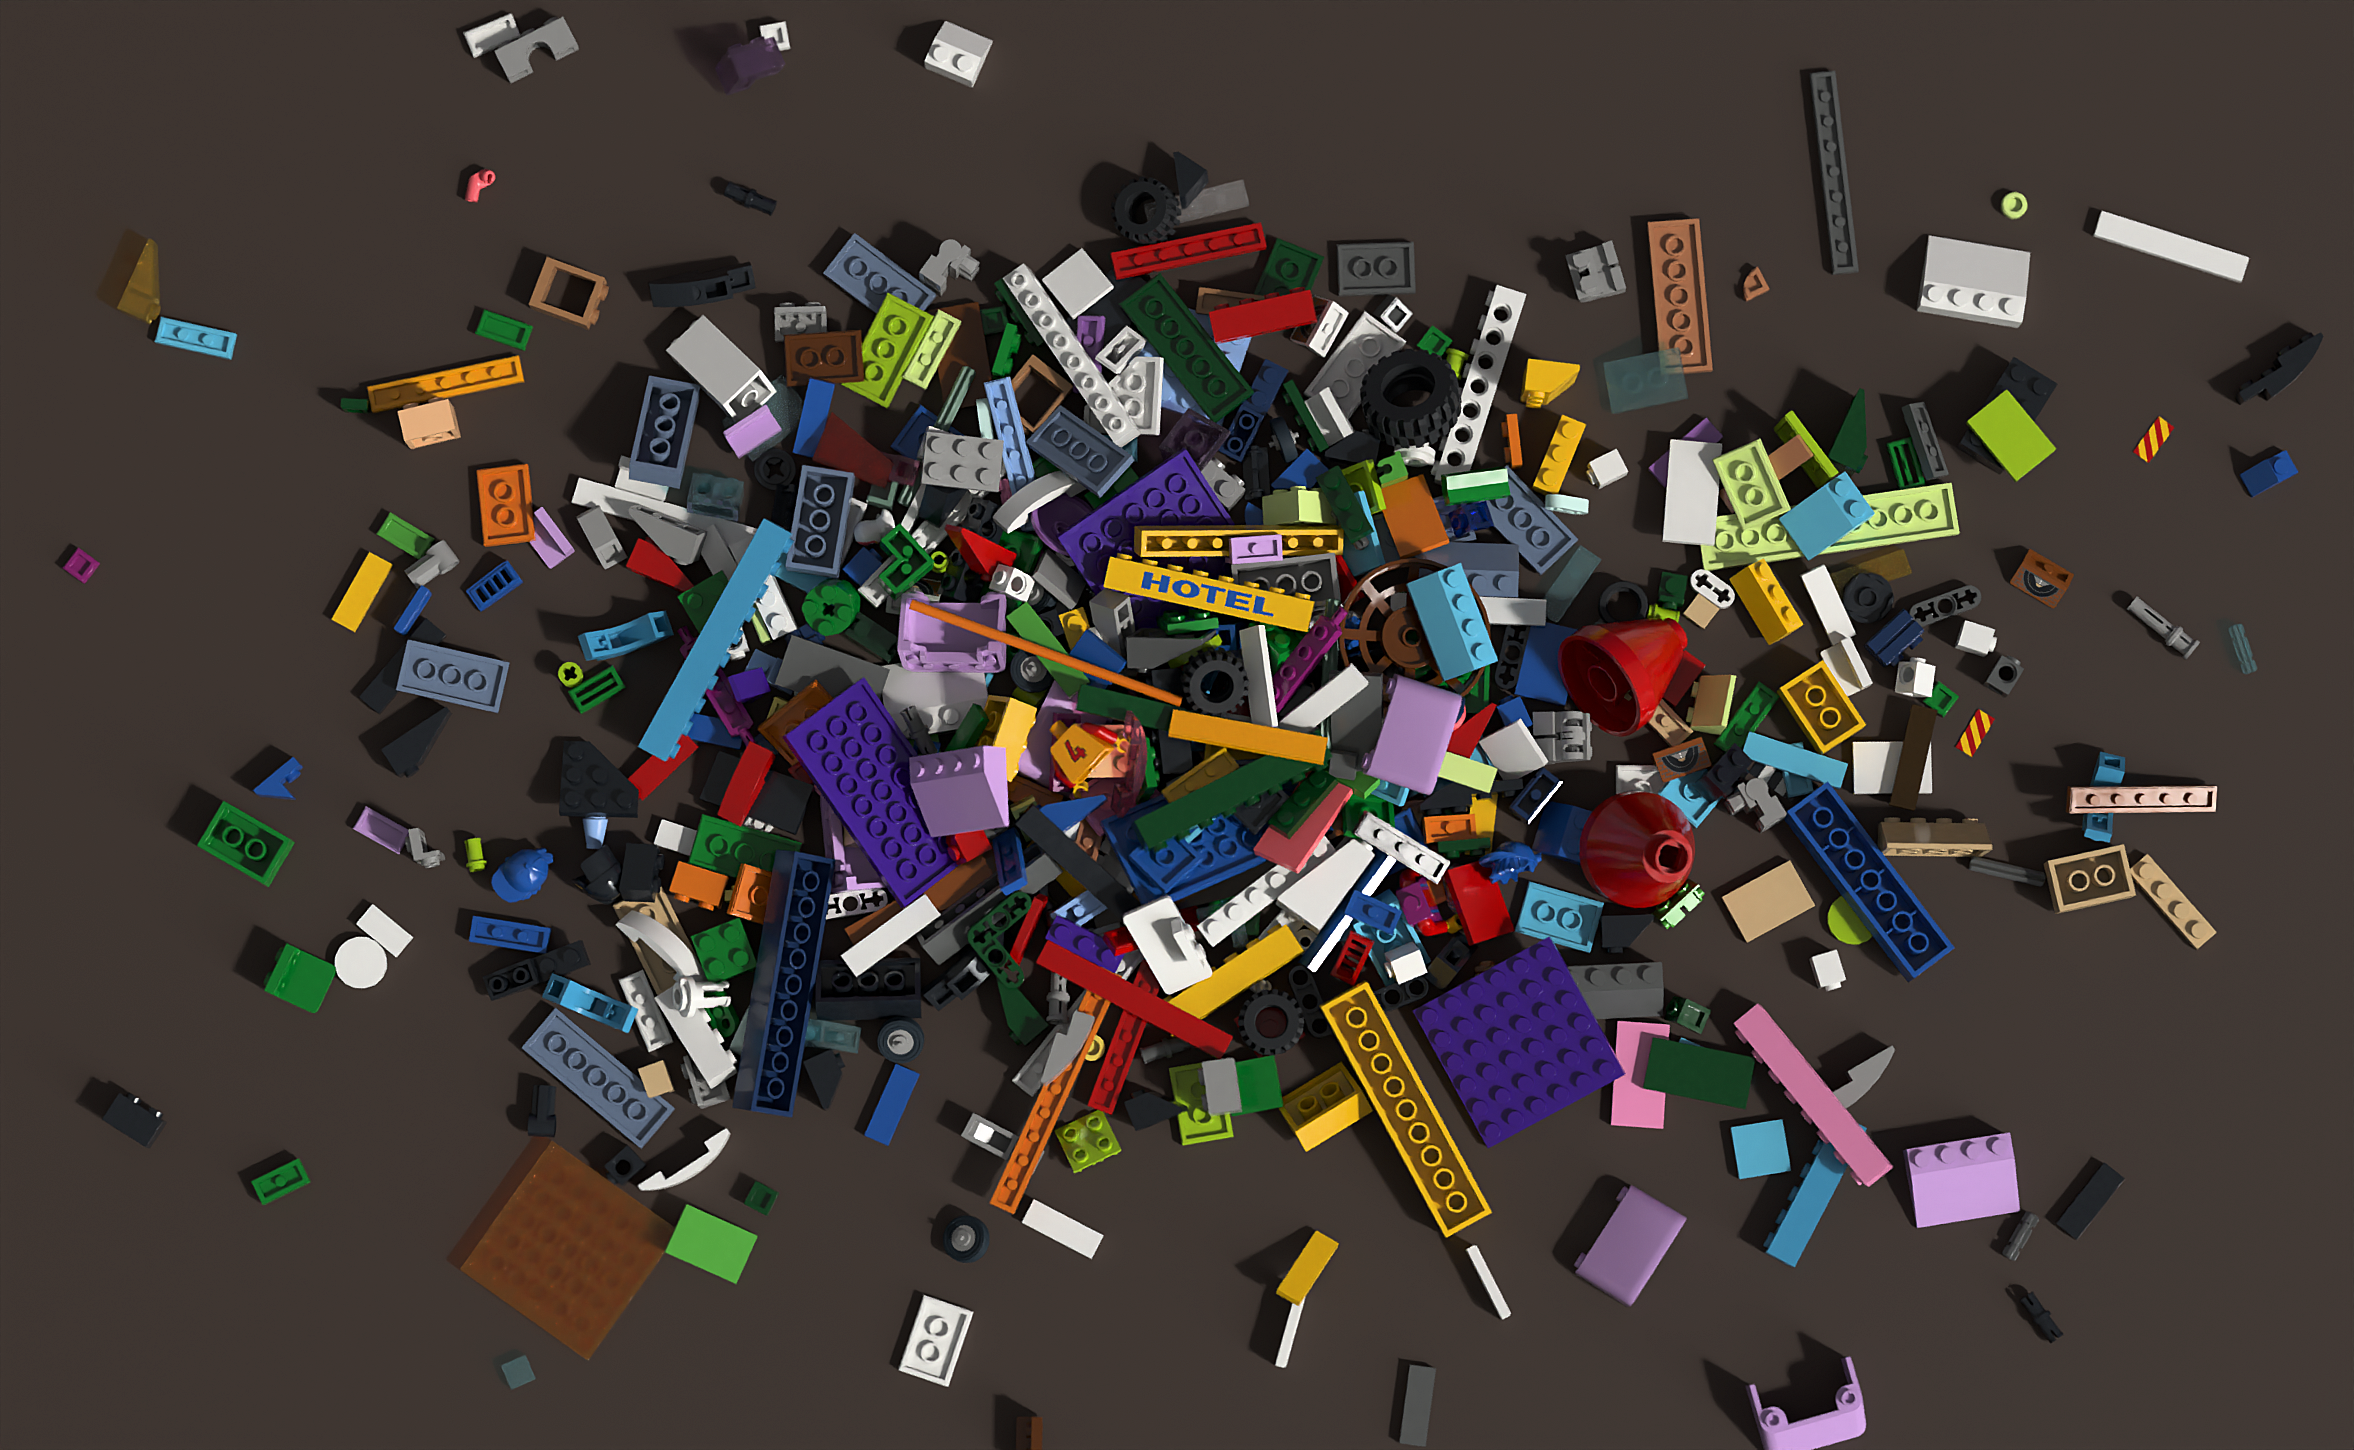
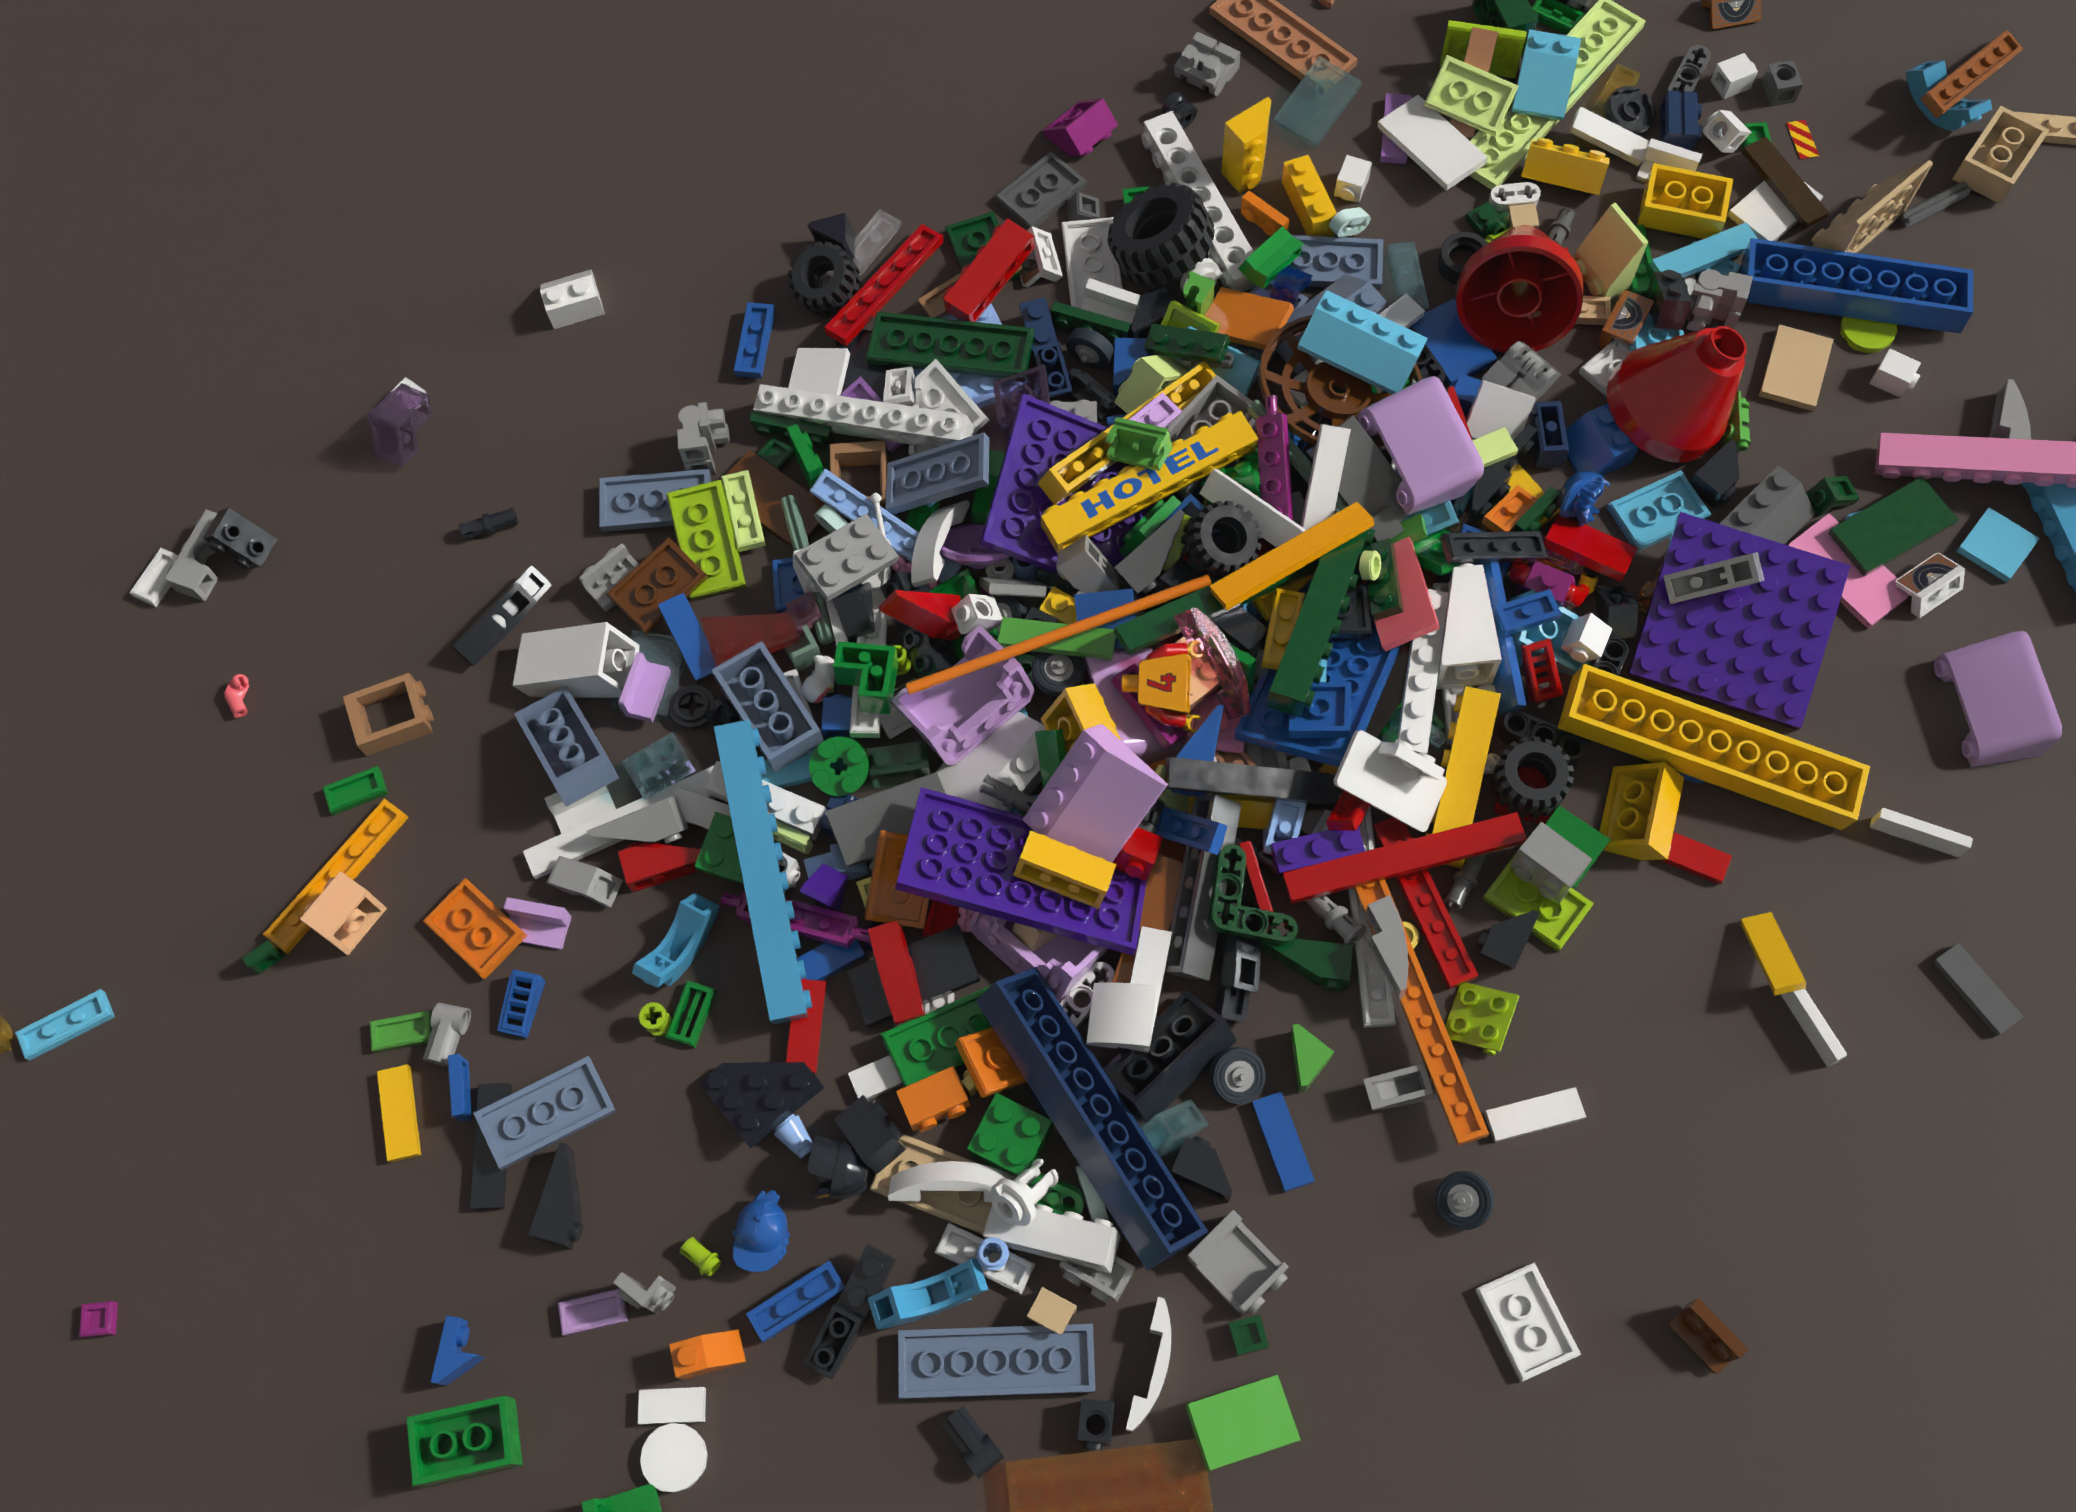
camera: 35 degrees left, 15 degrees down
none -> black brick [203,508,278,570]
none -> orange slope [669,1330,746,1380]
none -> blue plate [734,302,775,379]
none -> white hinge [870,493,891,545]
none -> light blue cone [976,1237,1009,1270]
none -> yellow brick [1013,831,1116,909]
none -> magenta slope [1042,98,1118,157]
none -> white slope [1086,983,1157,1050]
none -> bright green hinge [1105,417,1173,471]
none -> black wheel [1161,92,1198,129]
none -> light grey panel [1187,1210,1289,1316]
none -> bright green slope [1290,1024,1334,1093]
none -> yellowish green tile [1359,551,1381,580]
none -> dark grey pin [1548,208,1575,246]
none -> red tile [1662,832,1732,885]
none -> light grey slope [1663,552,1764,604]
none -> panel [1895,552,1965,618]

